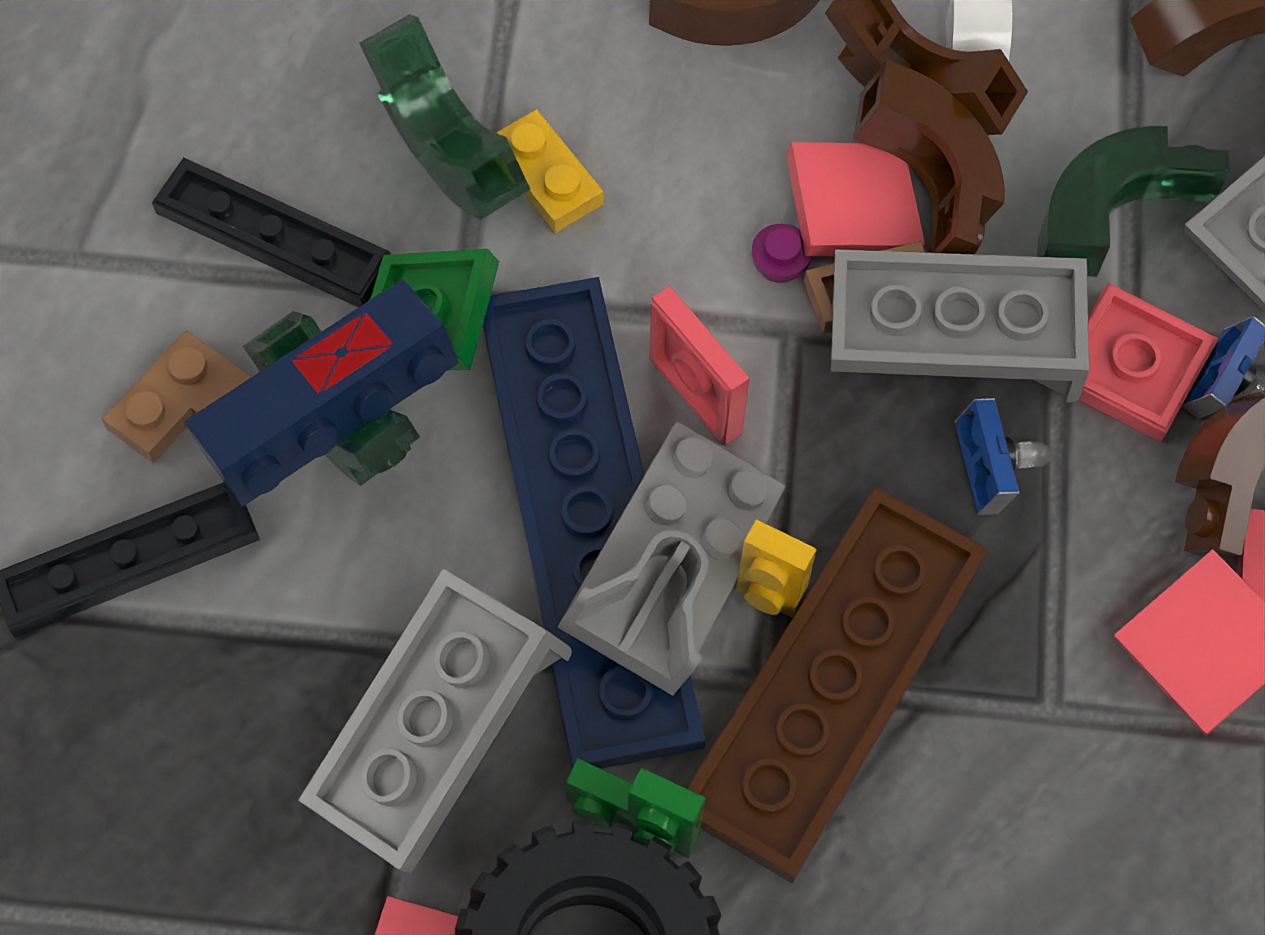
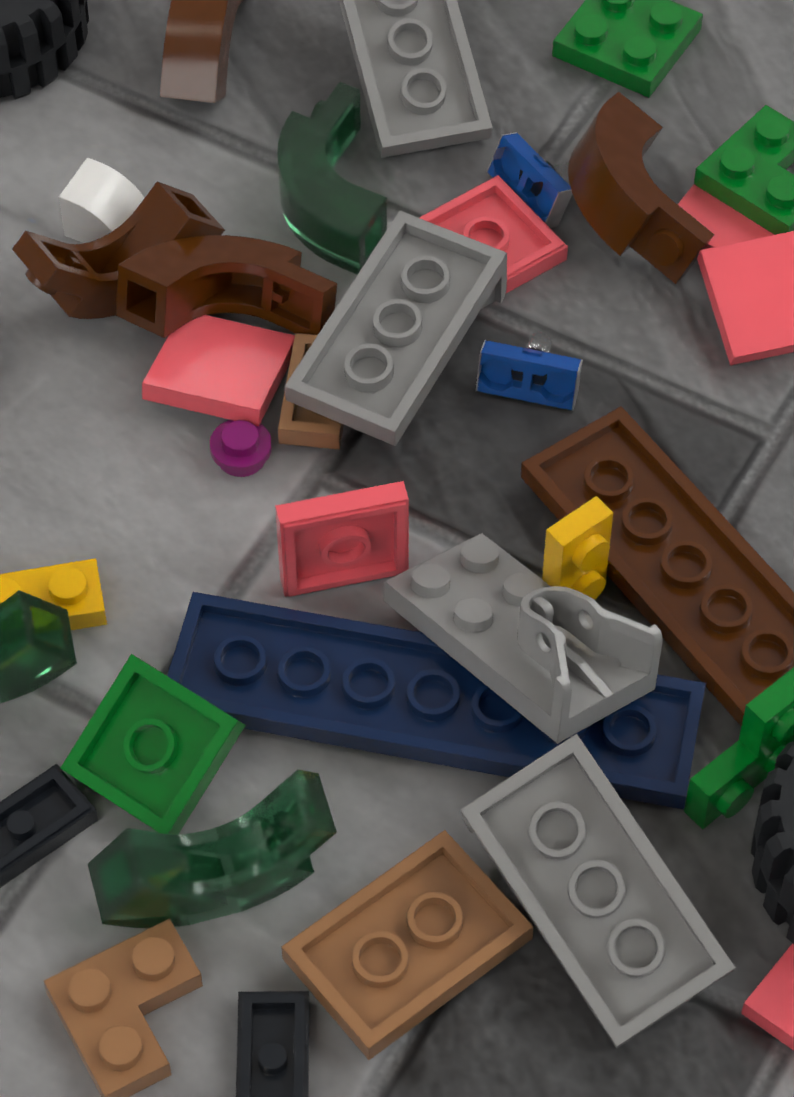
camera: 65 degrees left, 10 degrees down
dark blue brick [184,279,459,507] -> none
none -> medium nougat plate [281,830,534,1060]

